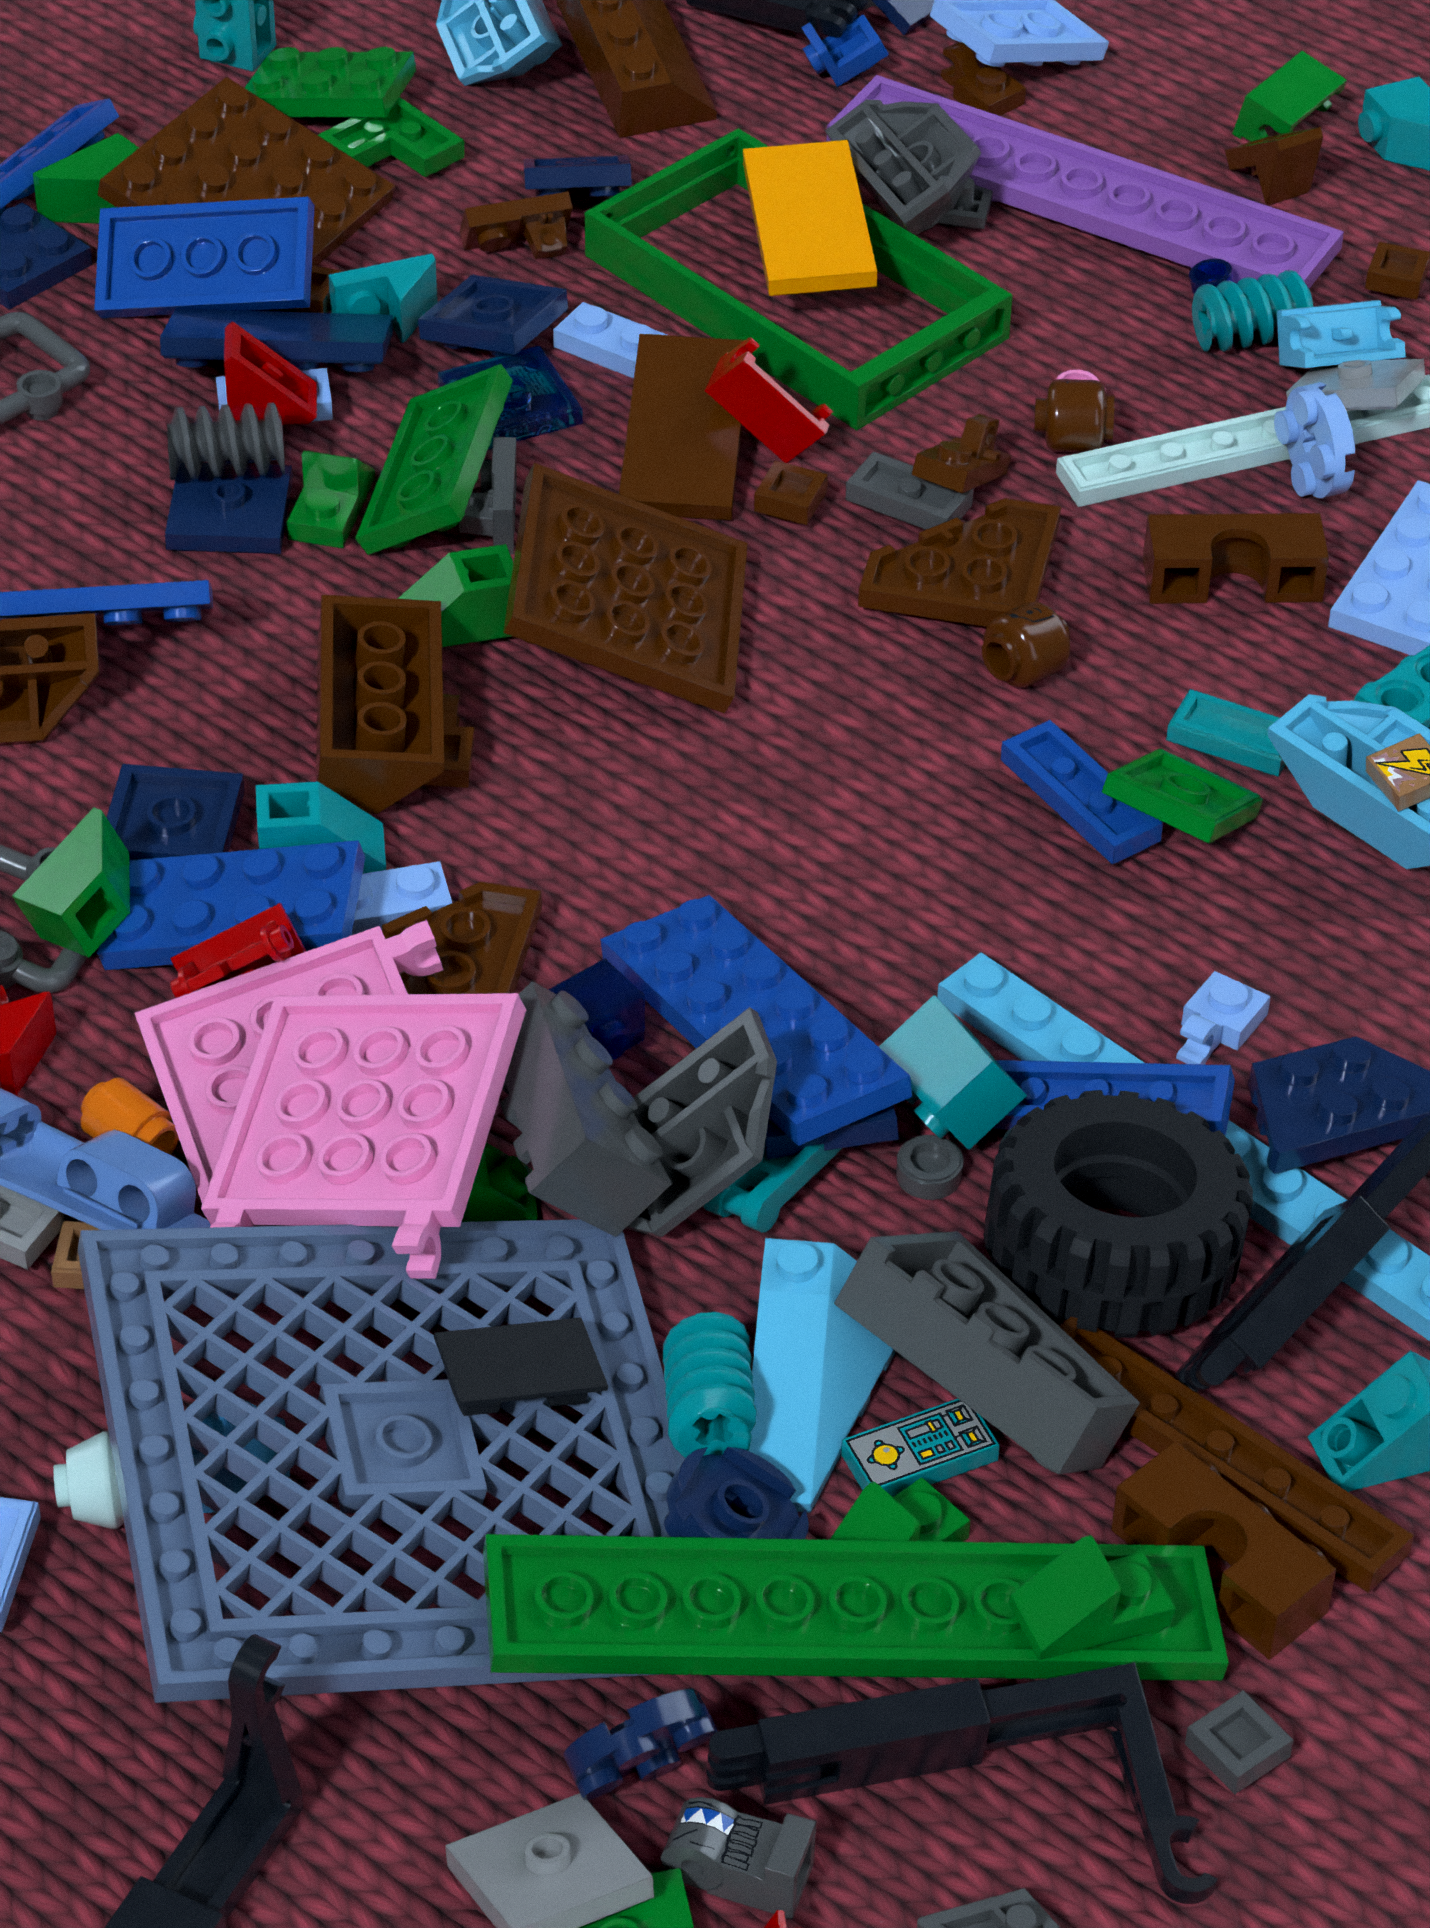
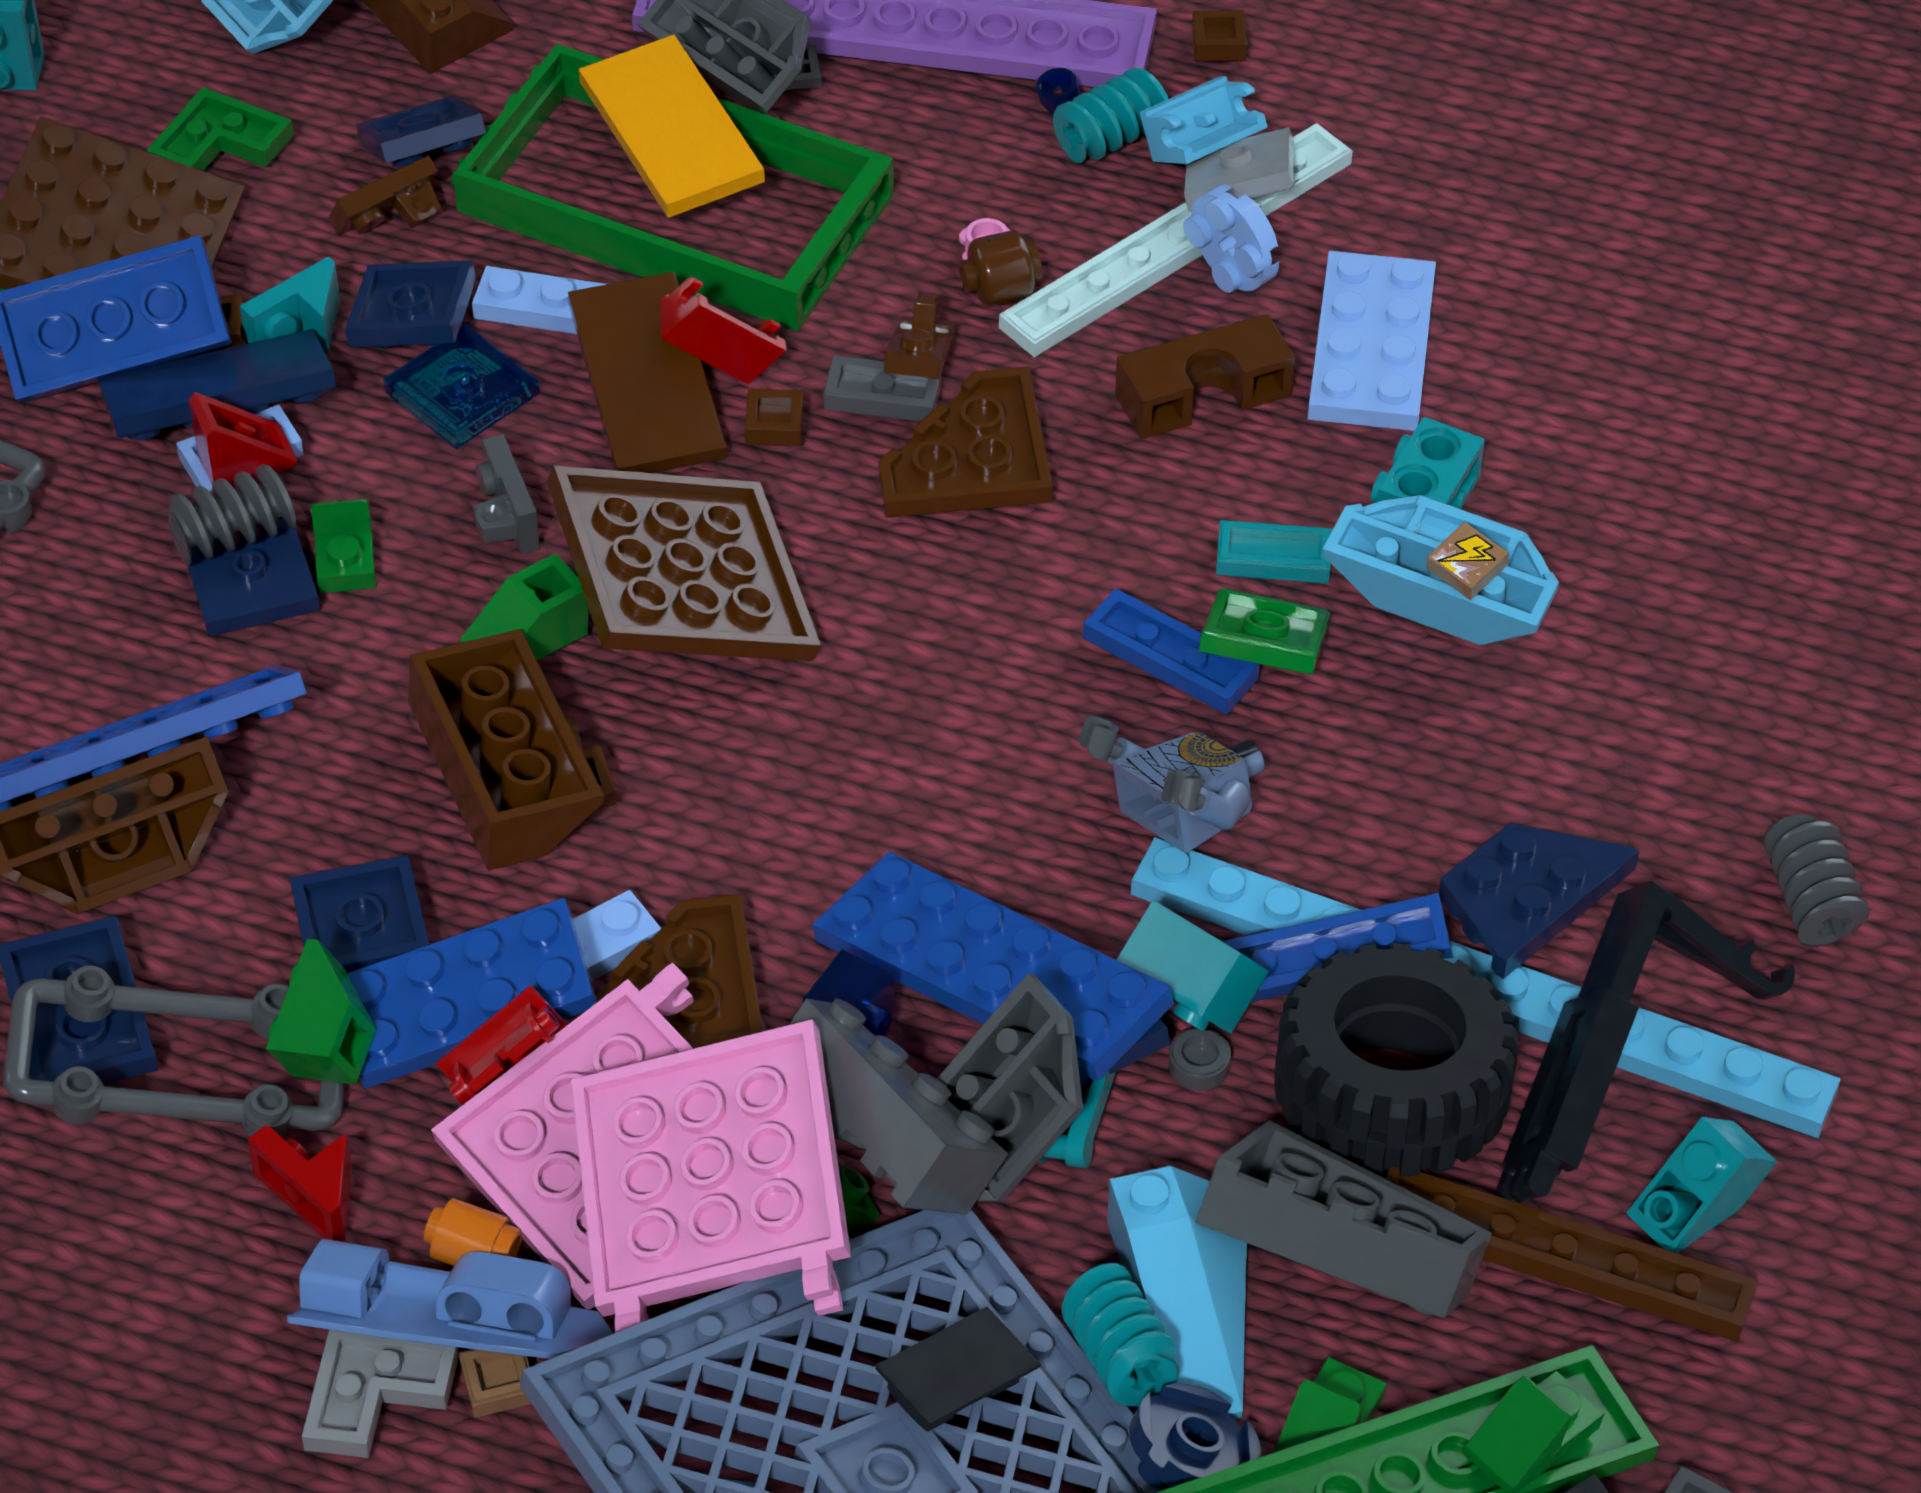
camera: 20 degrees left, 5 degrees up
green plate [245,47,417,117] -> none
teal slope [256,782,386,874] -> none
green plate [355,364,513,555] -> none
tile [841,1398,999,1497] -> none
reddish brown head [982,602,1070,688] -> none
reddish brown arch [1111,1441,1336,1660] -> none
light blue plate [1176,971,1271,1065] -> none
none -> sand blue torso [1078,716,1264,853]

